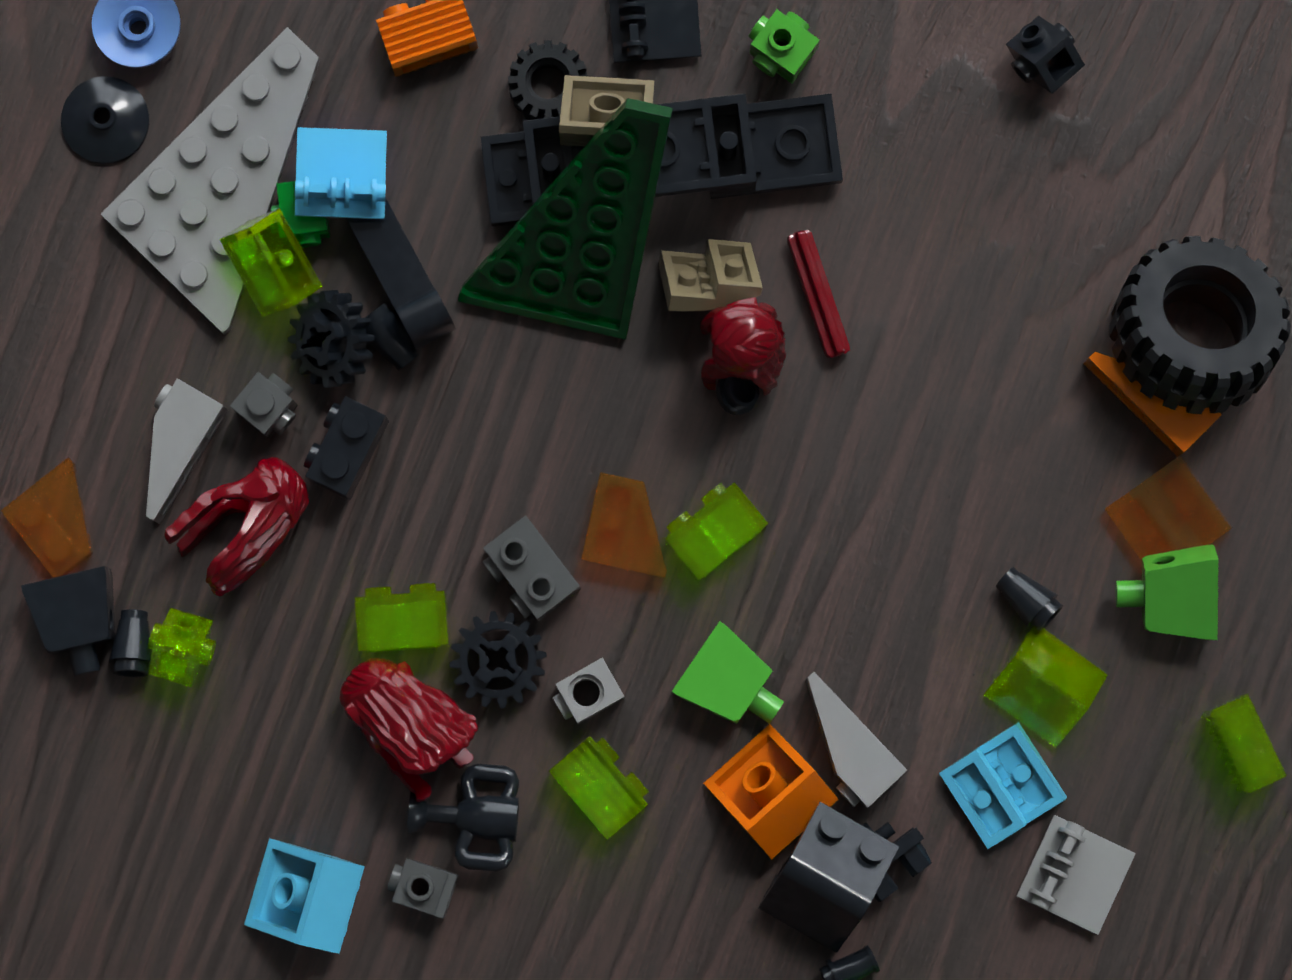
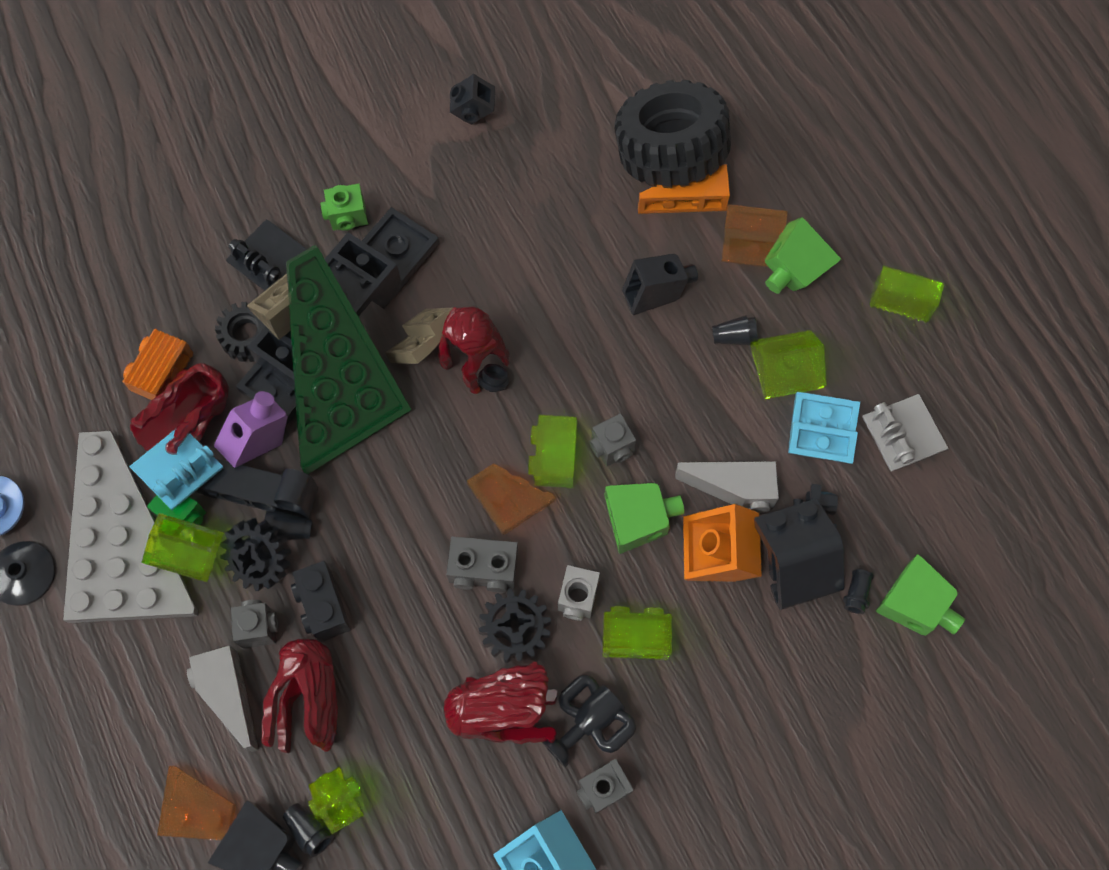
camera: 45 degrees left, 15 degrees down
clear neon green brick [355,583,451,653] -> none
dark red axle [787,230,850,358] -> none
none -> dark red hair [130,363,229,455]
none -> medium lavender torso [214,391,287,468]
none -> dark grey brick [589,413,636,467]
none -> black torso [622,254,698,315]

